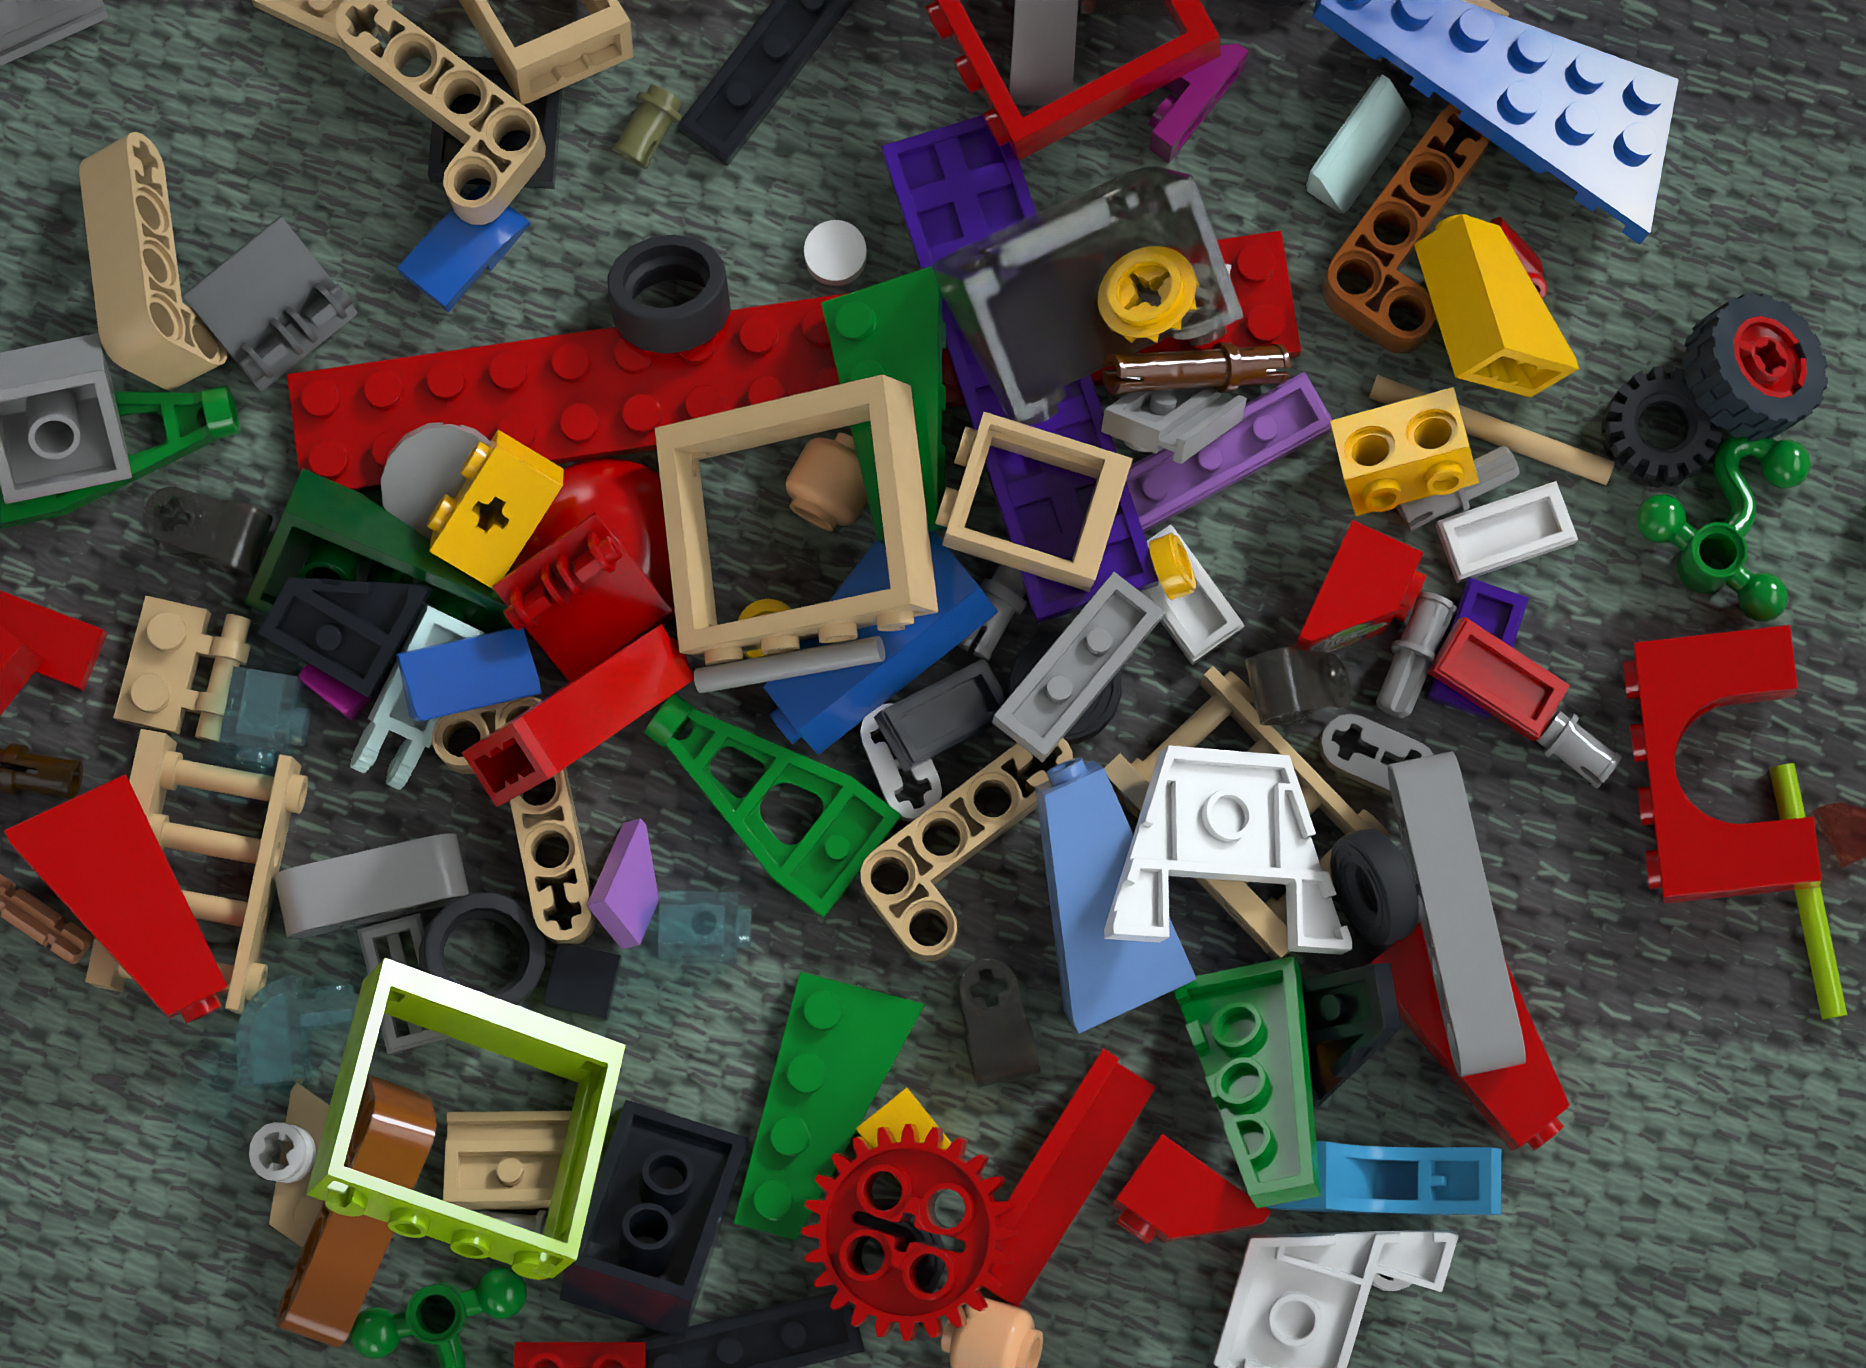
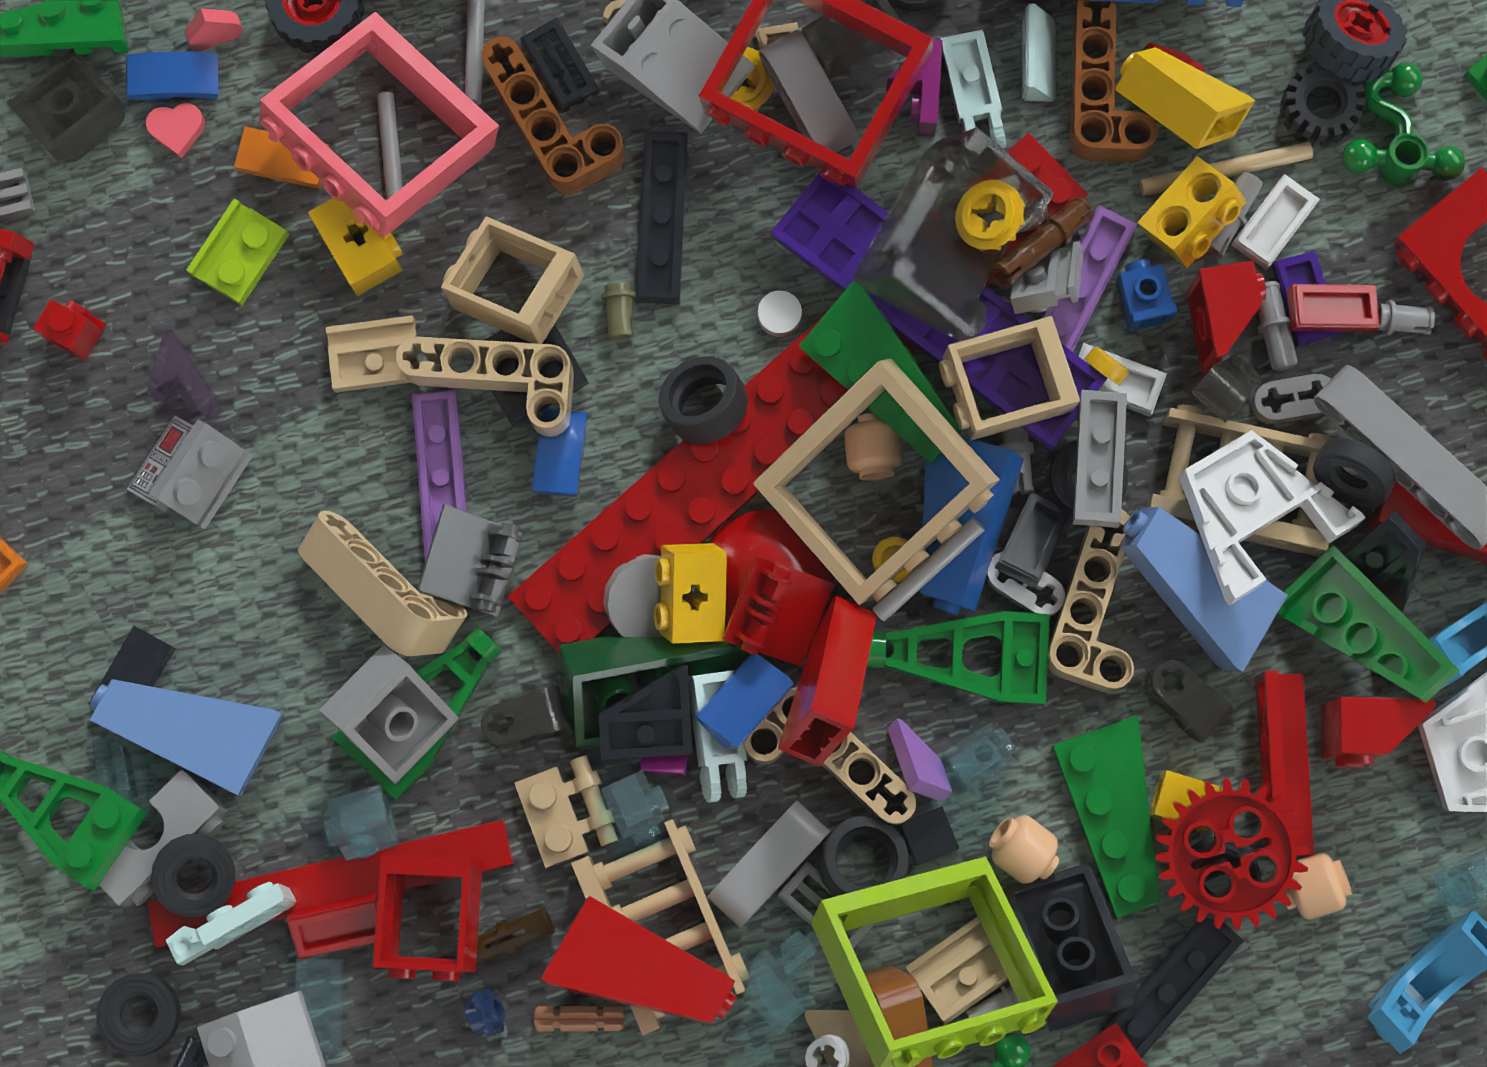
camera: 30 degrees left, 0 degrees up
none -> medium lavender tile [412,389,467,562]
none -> light aqua hinge [940,29,1006,155]
none -> light nougat head [989,815,1059,884]
none -> blue brick [1116,259,1178,332]

